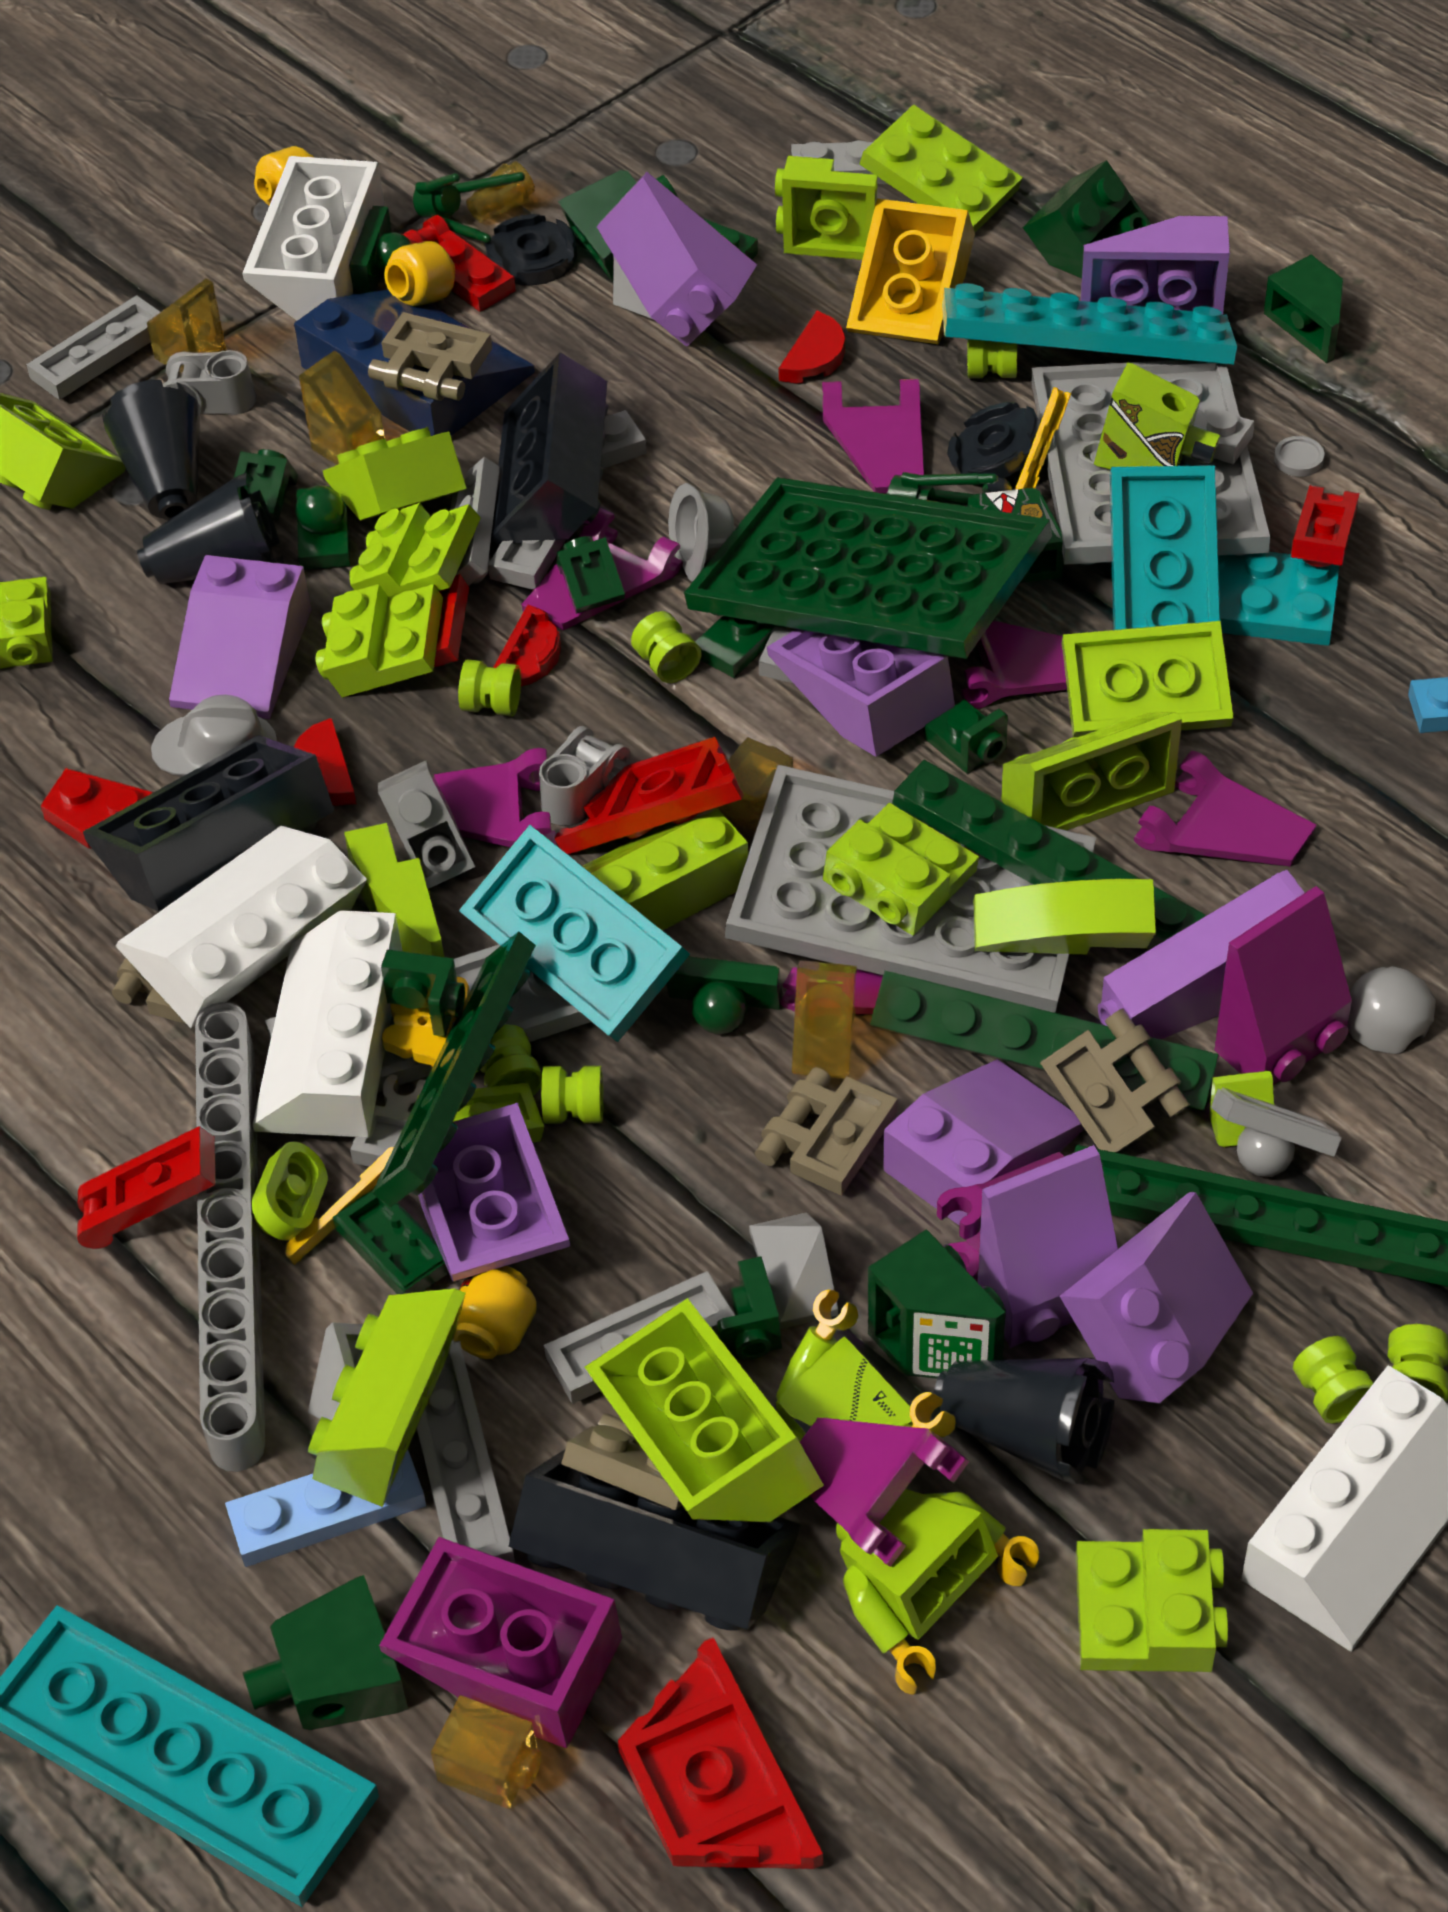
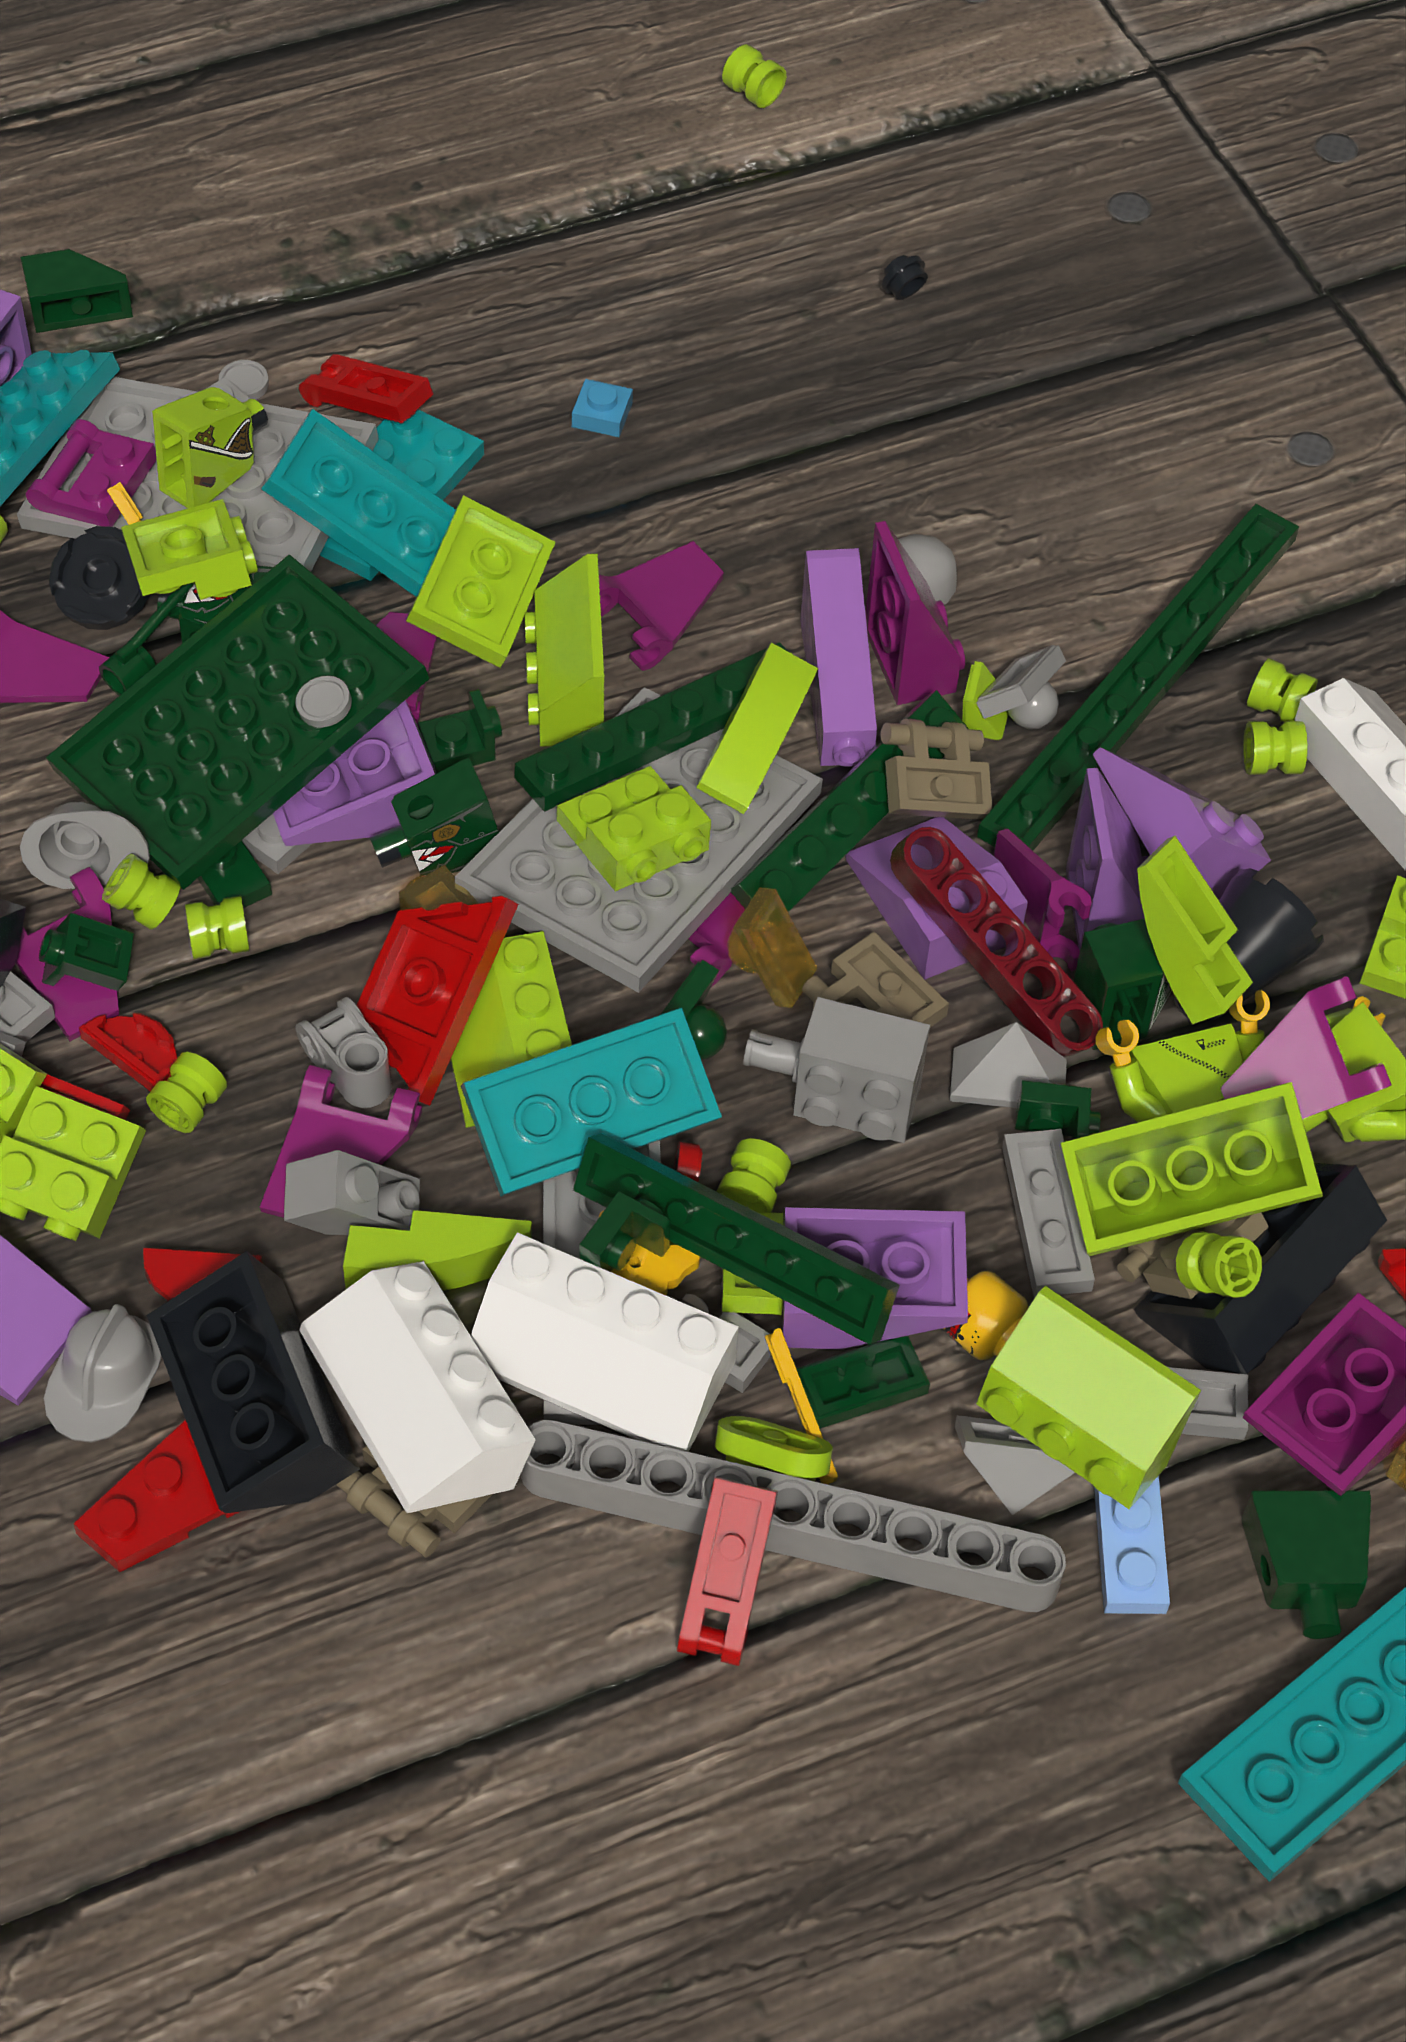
camera: 75 degrees left, 5 degrees up
none -> magenta plate [26,419,157,527]
none -> lime wheel [102,854,180,930]
none -> lime plate [121,499,258,600]
none -> light grey piece [296,676,352,727]
none -> dark green torso [370,758,499,880]
none -> red tile [673,1141,702,1183]
none -> light grey brick [743,997,930,1143]
none -> dark red beam [890,827,1103,1057]
none -> lime slope [1137,836,1253,1024]
none -> lime wheel [1176,1232,1262,1298]

